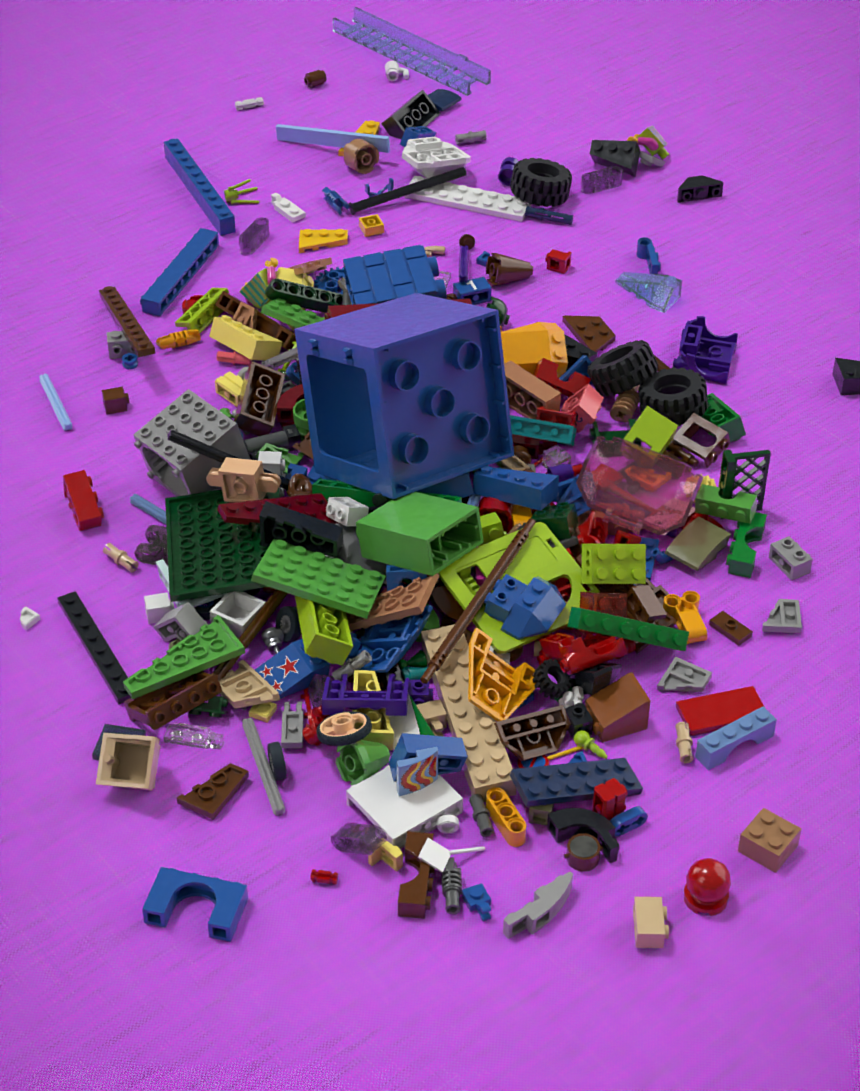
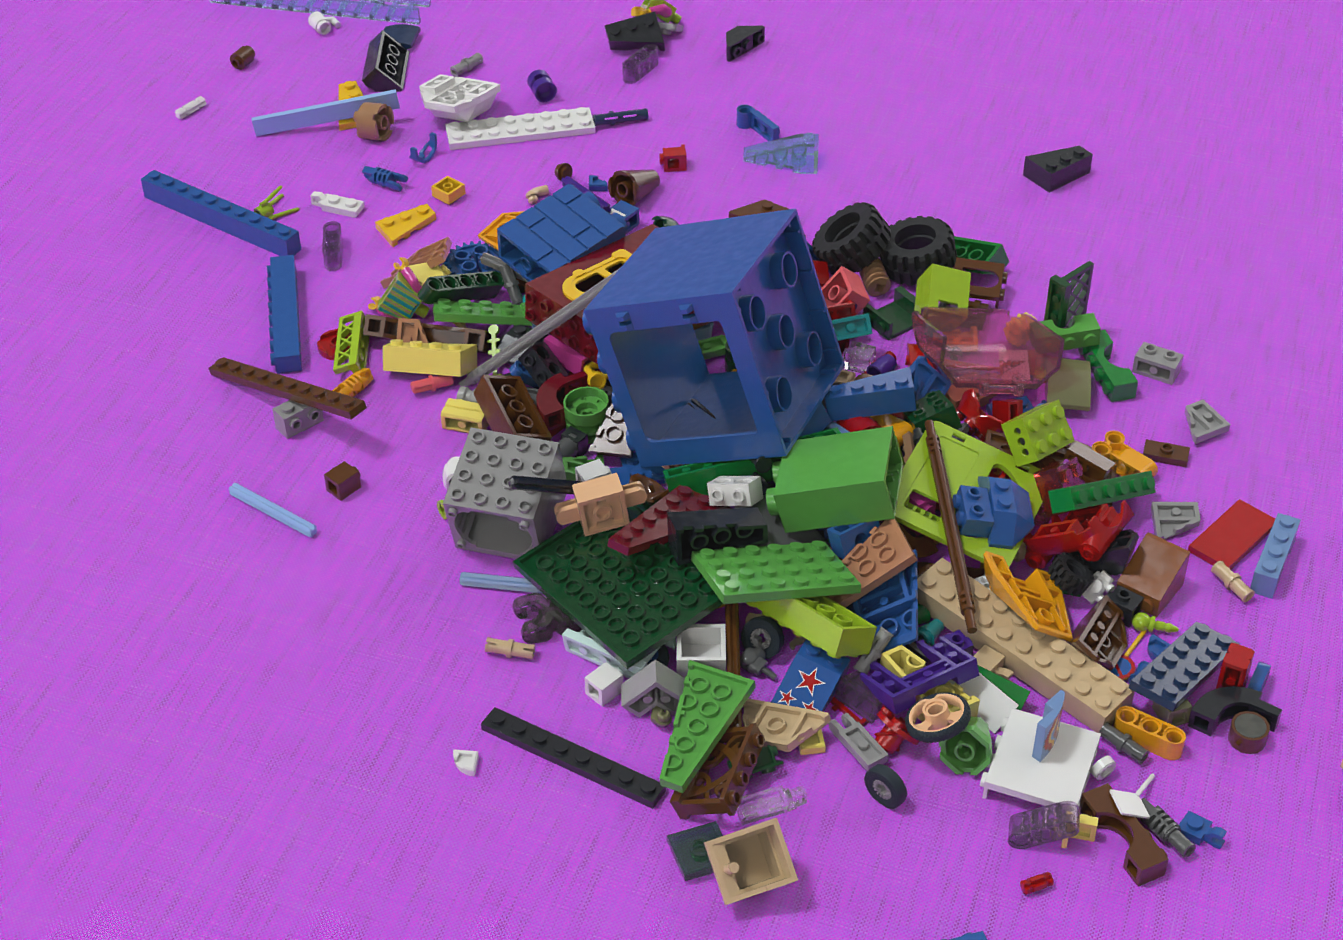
camera: 30 degrees left, 0 degrees up
red wedge [63,470,104,531] -> none
blue bush [122,353,138,369] -> none
reddish brown wing [176,763,249,820] -> none
light grey axle [242,717,285,816] -> none
black axle [349,167,466,215] -> none
blue wedge [389,733,468,782] -> none
blue slope [399,126,437,149] -> none
light grey slope [503,871,573,939] -> none
black tyre [510,158,572,207] -> none
dark purple piece [673,316,738,384] -> none

